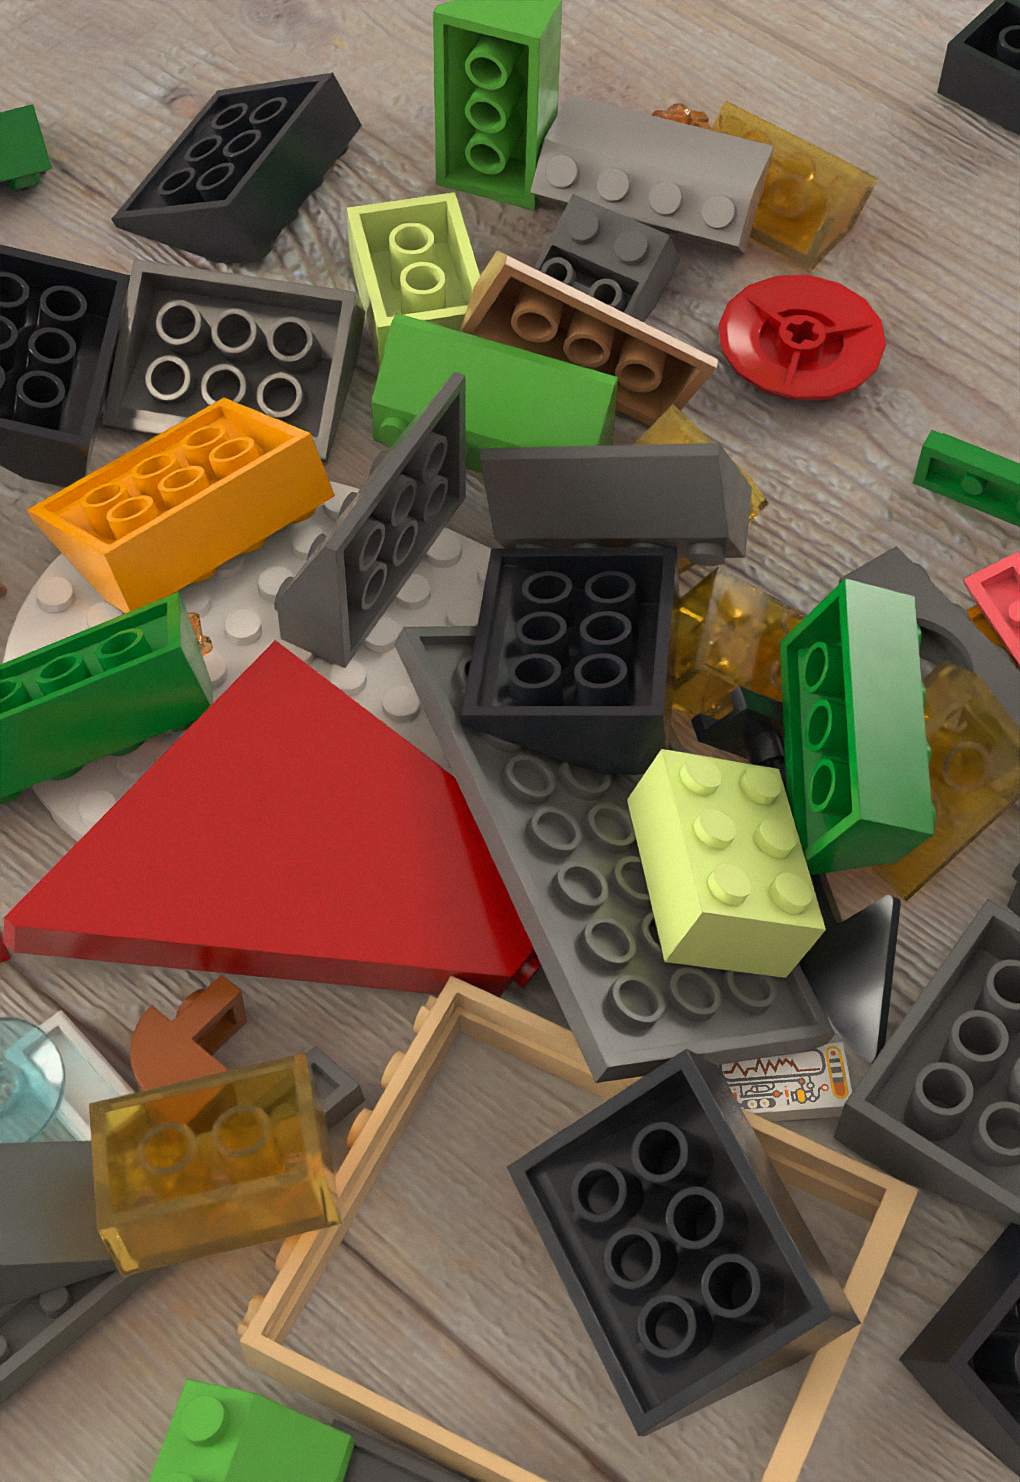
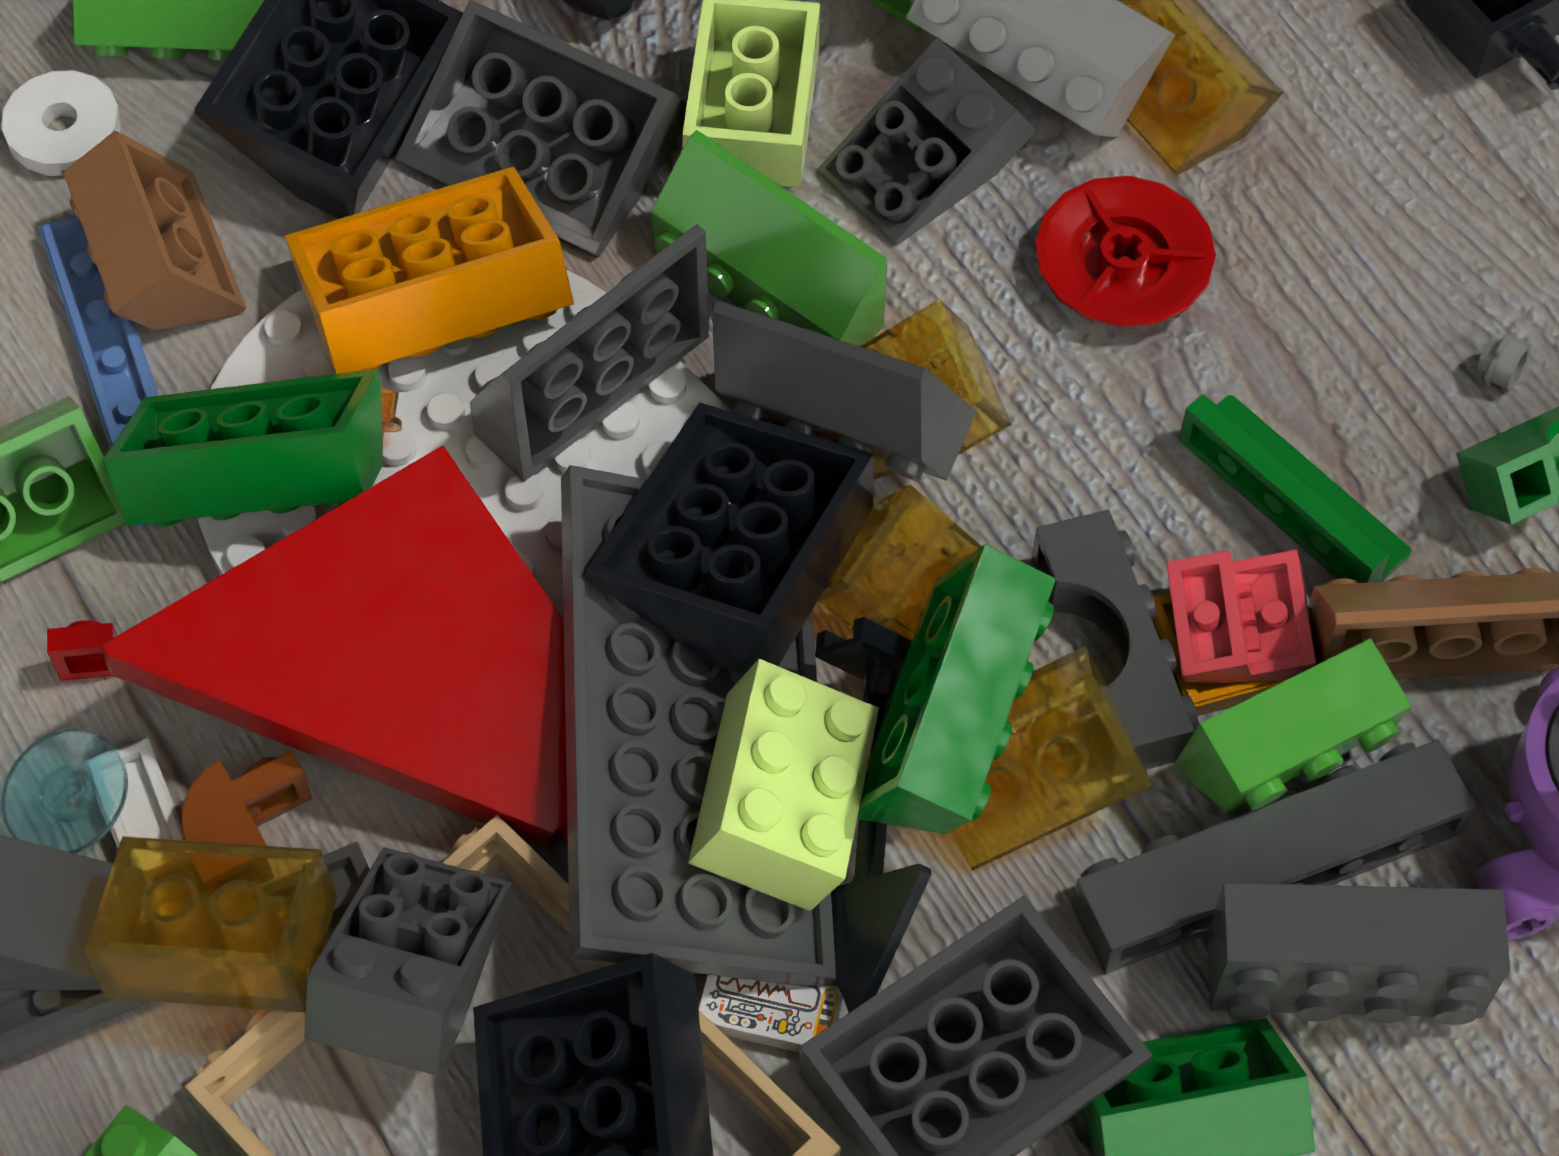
camera: 20 degrees right, 5 degrees up
medium nougat slope [460,250,718,432] -> none
none -> dark grey slope [304,847,512,1076]

